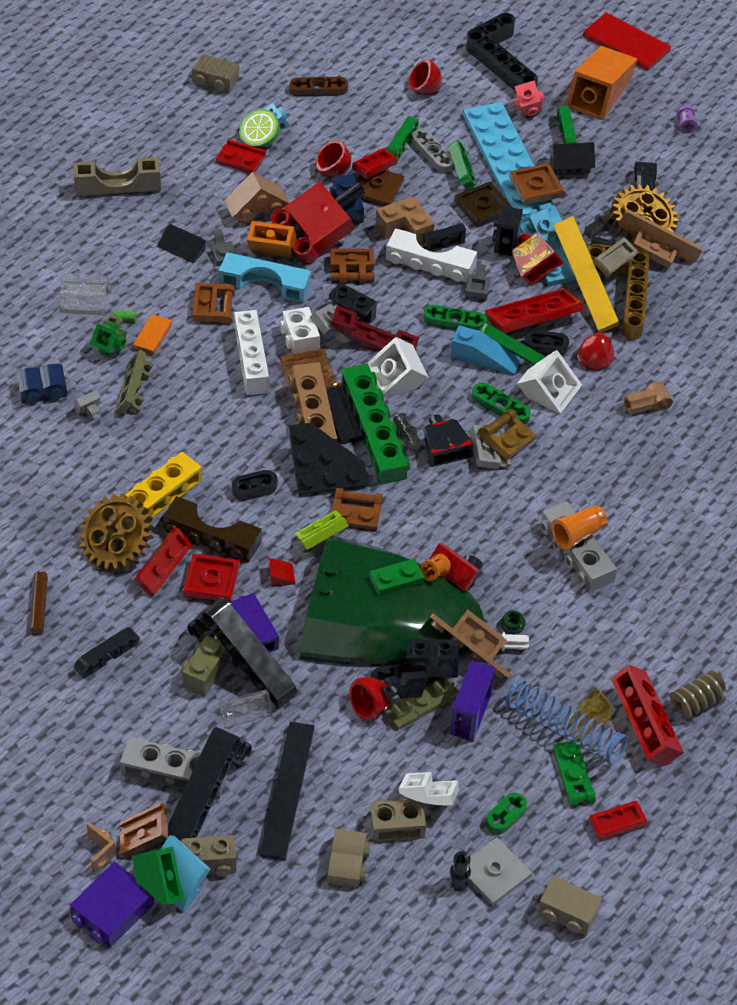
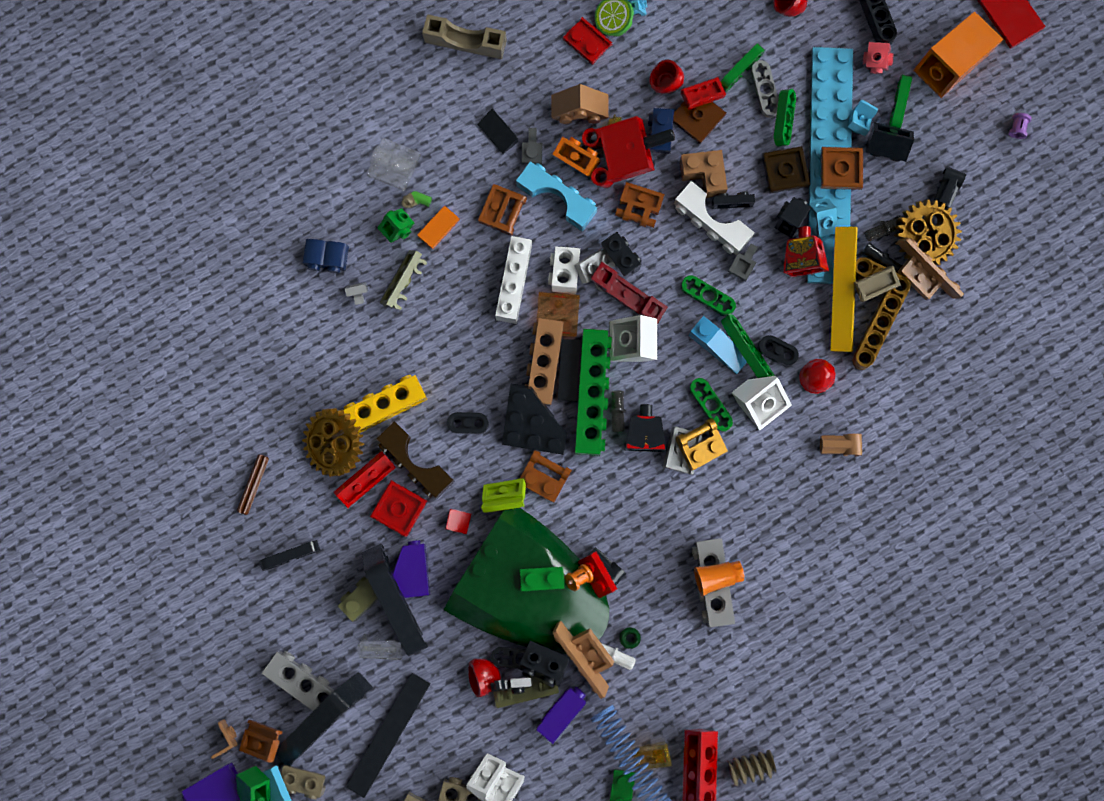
camera: 25 degrees right, 30 degrees up
red tile [485,288,584,333] -> none
none -> medium azure bracket [848,100,878,136]

